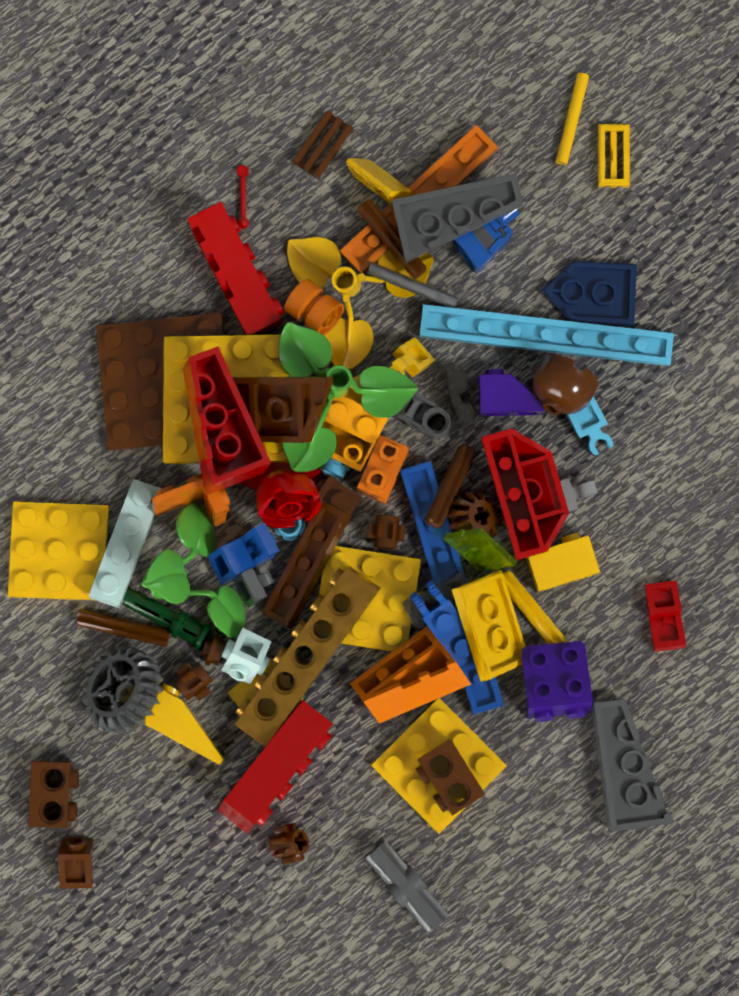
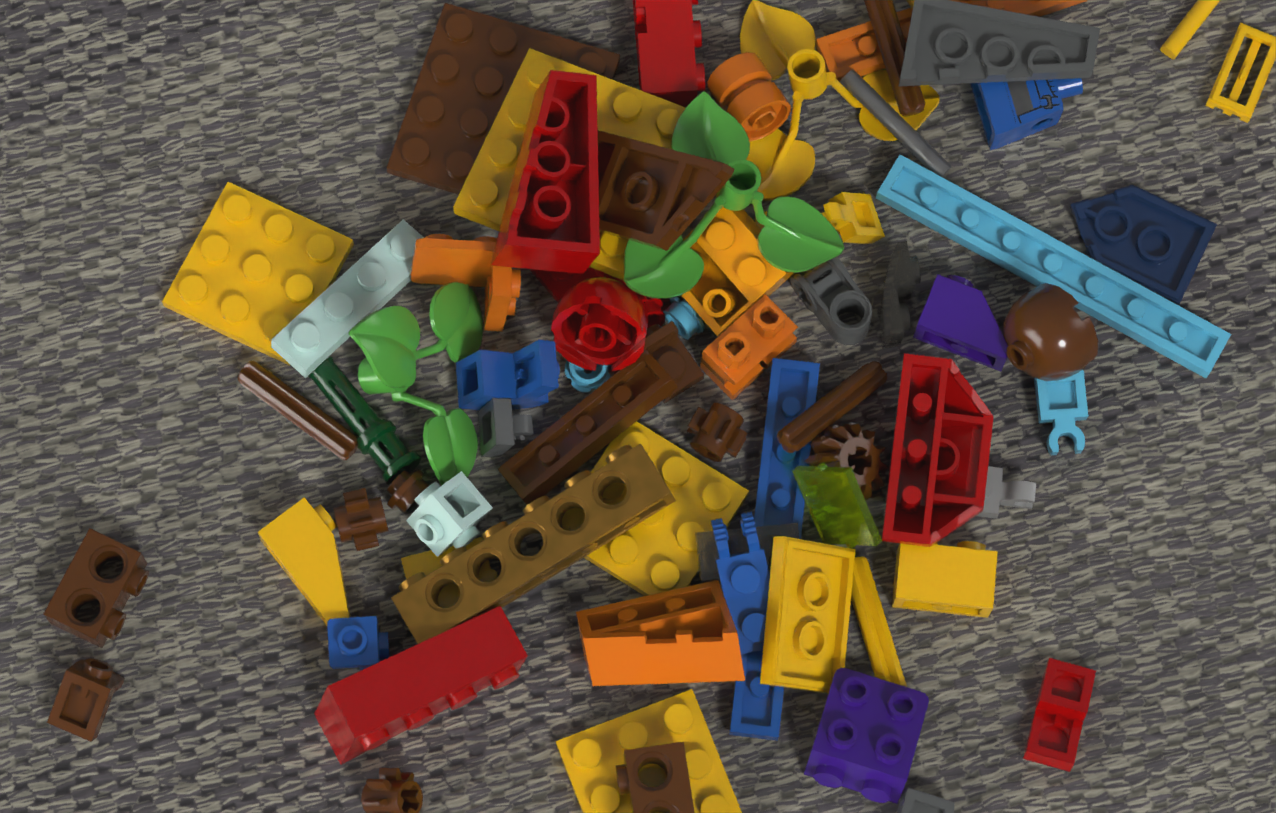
camera: 20 degrees right, 10 degrees down
dark grey gear [82,646,164,734] -> none
none -> blue bracket [327,616,390,671]

